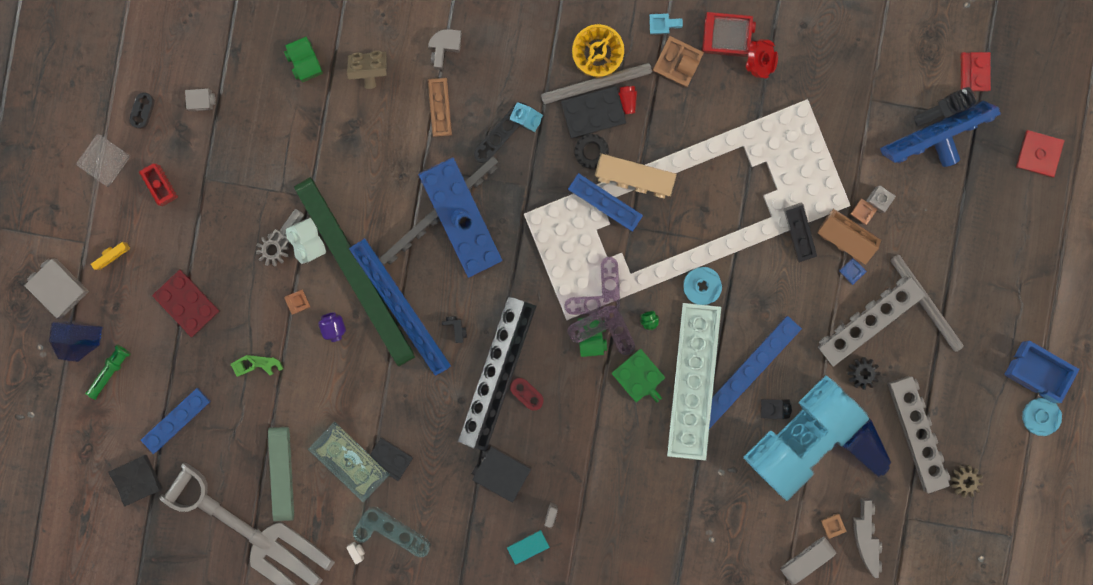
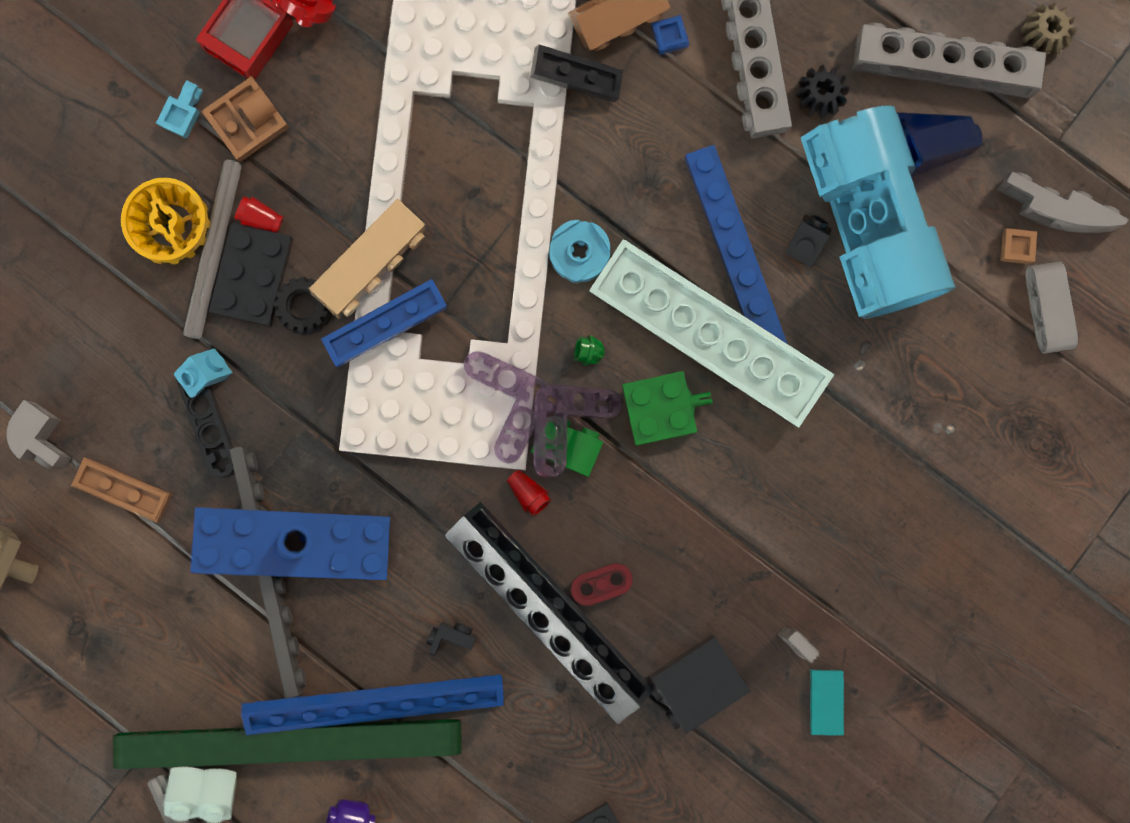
camera: 60 degrees left, 5 degrees down
none -> red cone [506,469,551,516]

